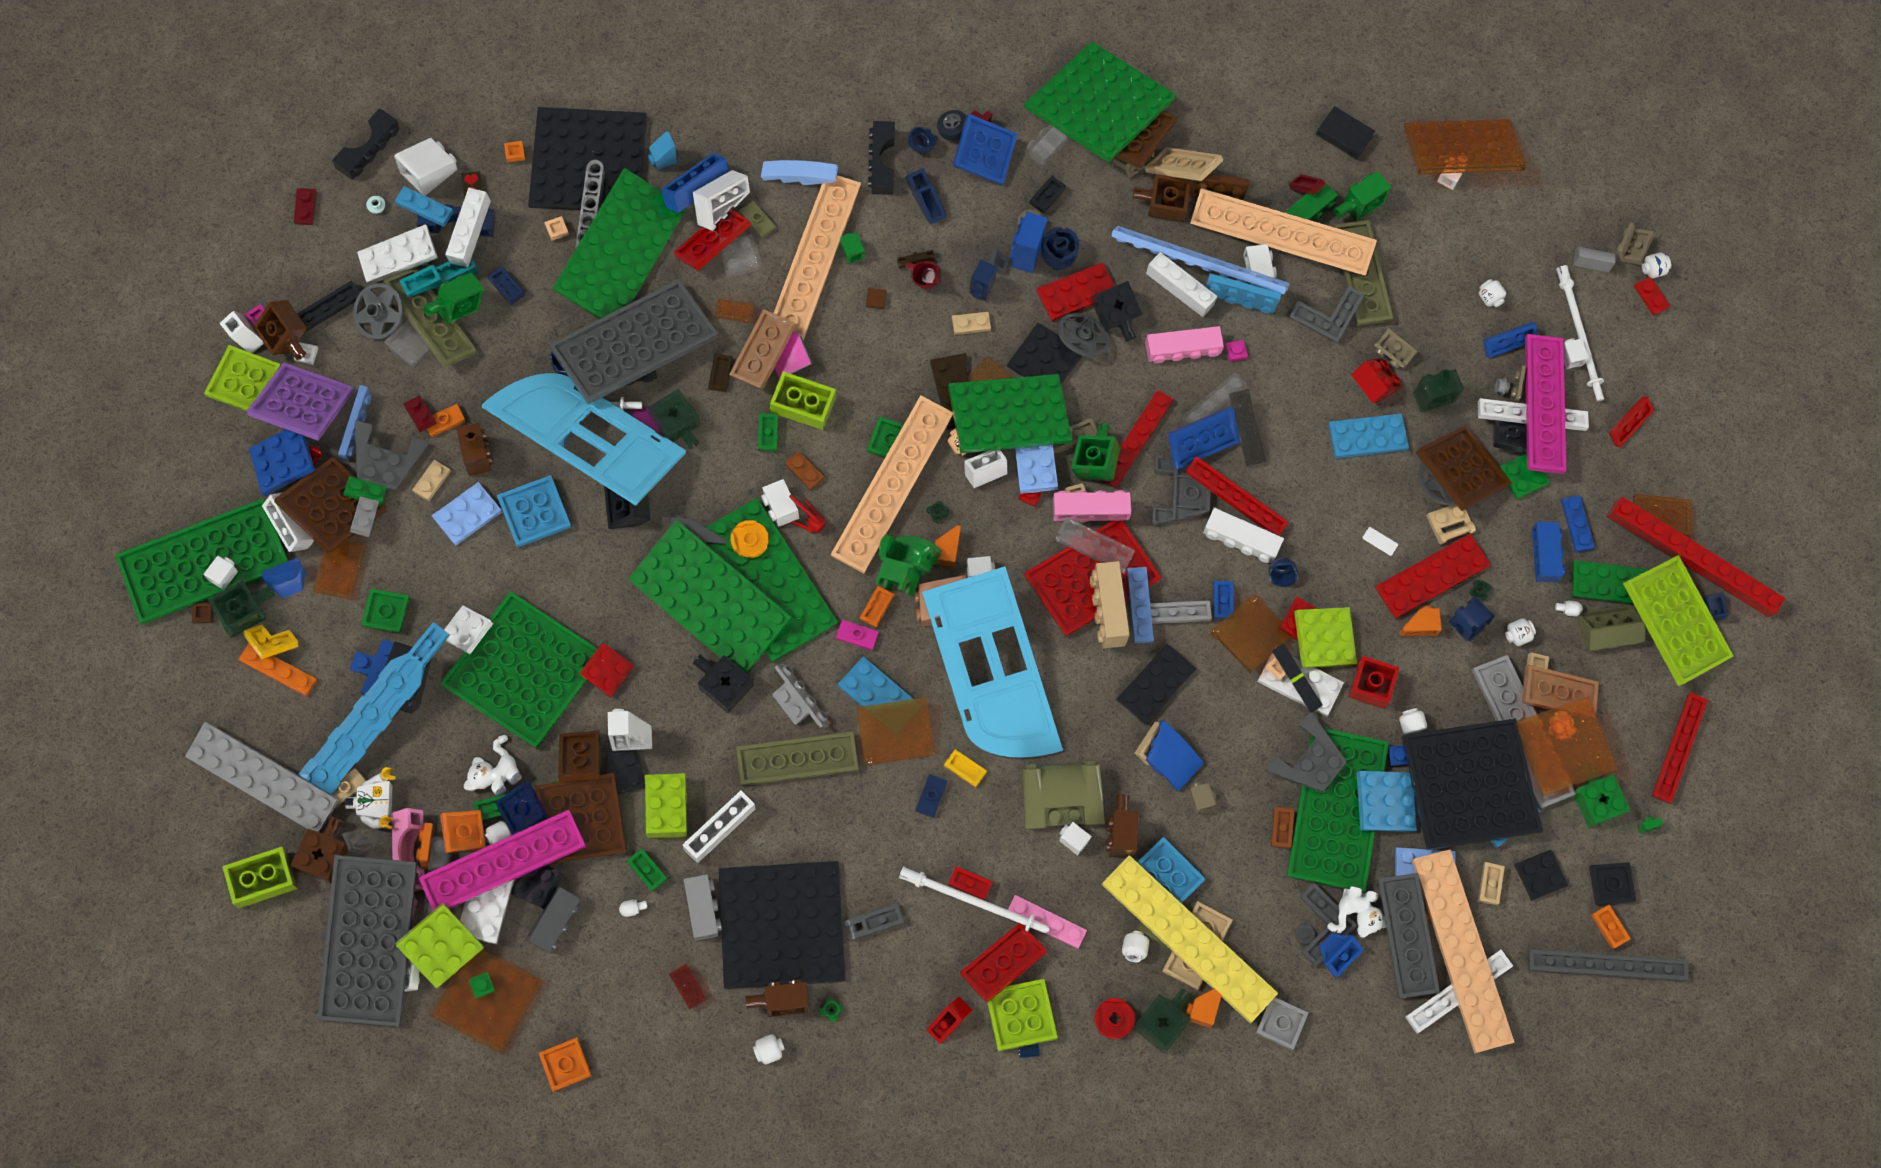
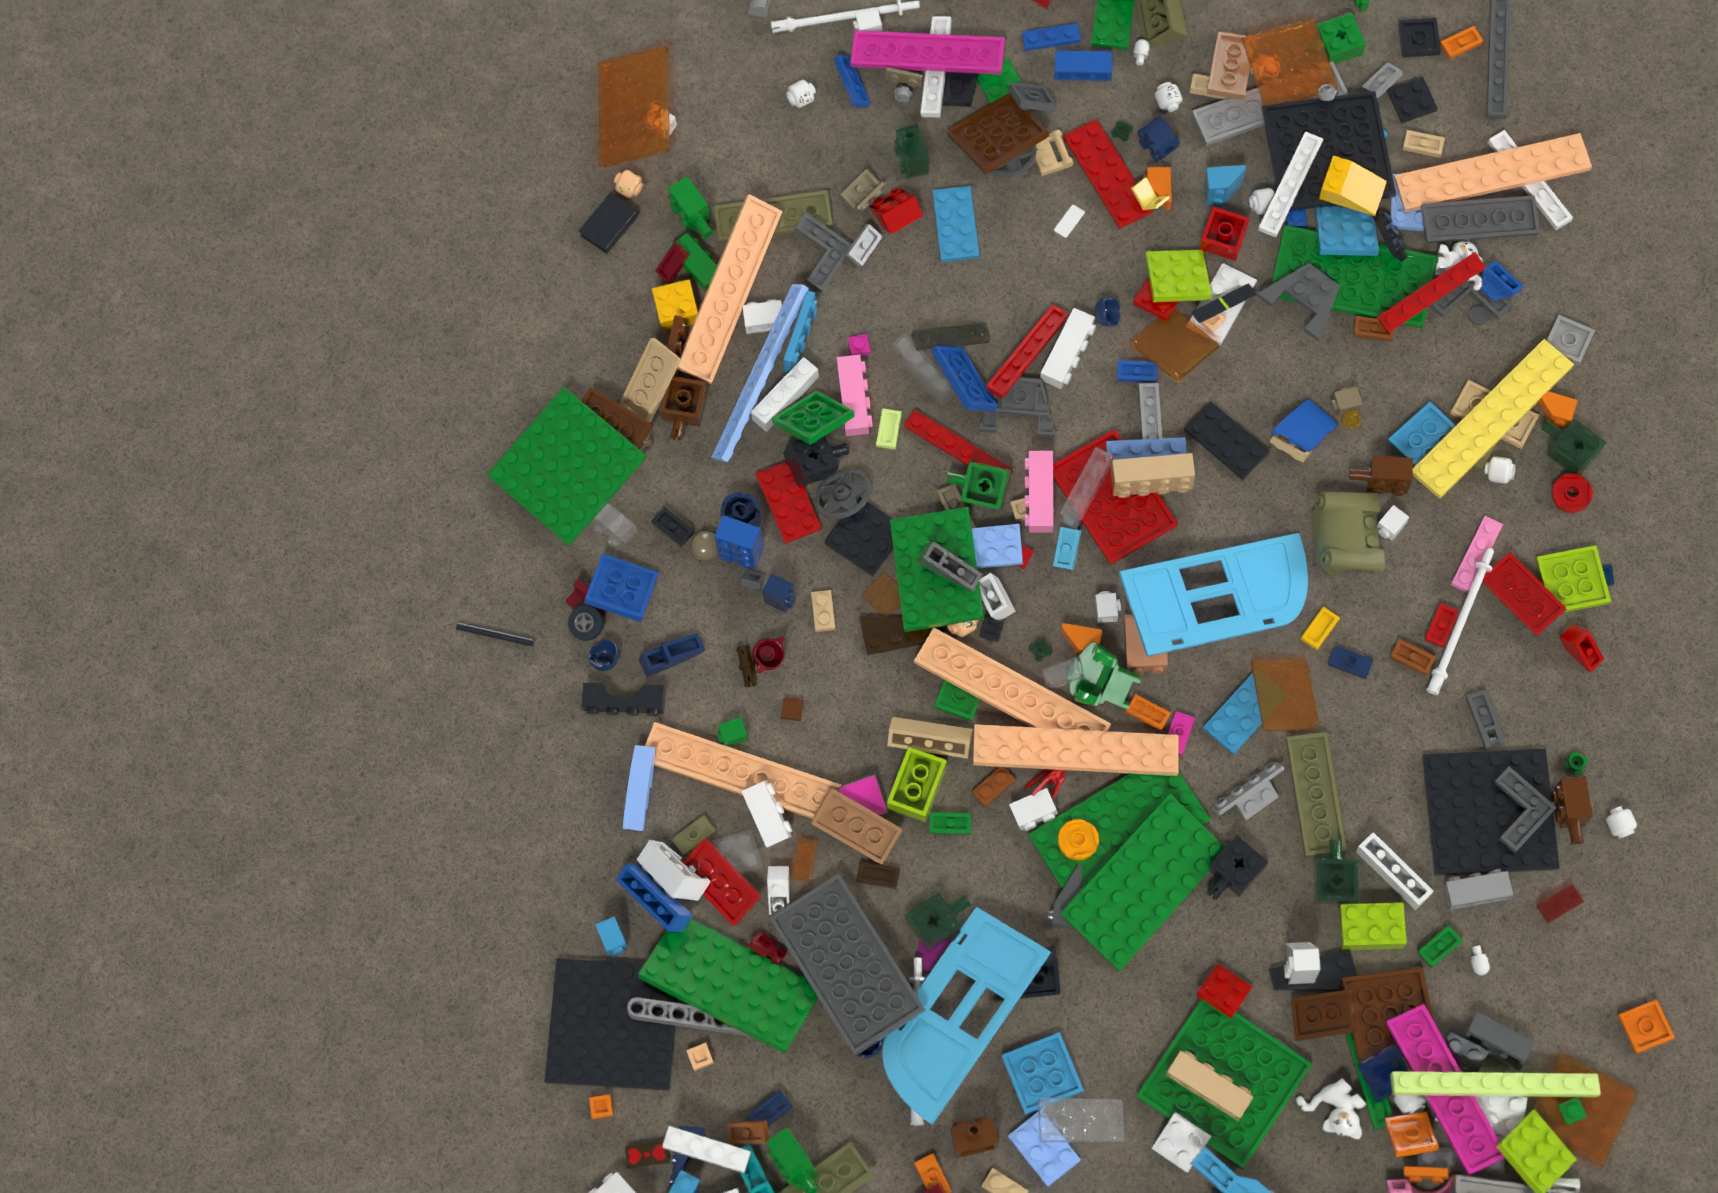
camera: 75 degrees left, 0 degrees up
none -> black bar [456,622,535,647]
none -> light nougat head [614,170,644,198]
none -> yellow brick [652,279,698,332]
none -> dark orange plate [726,1120,769,1144]
none -> white brick [741,781,792,847]
none -> dark red plate [748,931,787,965]
none -> white slope [767,866,790,915]
none -> green plate [772,390,855,445]
none -> plate [845,224,882,267]
none -> yellowish green tile [876,409,902,450]
none -> tan brick [887,717,973,759]
none -> dark grey slope [916,541,983,592]
none -> light nougat plate [973,725,1178,776]
none -> black plate [979,617,1004,642]
none -> dark grey plate [1008,83,1057,112]
none -> clear plate [1038,1098,1124,1143]
none -> clear plate [1043,657,1084,689]
none -> medium azure plate [1053,527,1081,570]
none -> light yellow bracket [1131,178,1169,210]
none -> tan brick [1166,1051,1253,1121]
none -> dark azure slope [1204,165,1246,207]
none -> white plate [1258,131,1323,238]
none -> clear green brick [1314,840,1359,904]
none -> light grey plate [1318,84,1337,101]
none -> yellow slope [1319,156,1387,216]
none -> clear yellow plate [1342,409,1361,429]
none -> light grey plate [1362,62,1403,99]
none -> black plate [1372,209,1408,262]
none -> red plate [1377,252,1486,334]
none -> dark orange plate [1390,639,1436,676]
none -> yellowish green plate [1390,1072,1601,1097]
none -> dark grey plate [1494,767,1557,853]

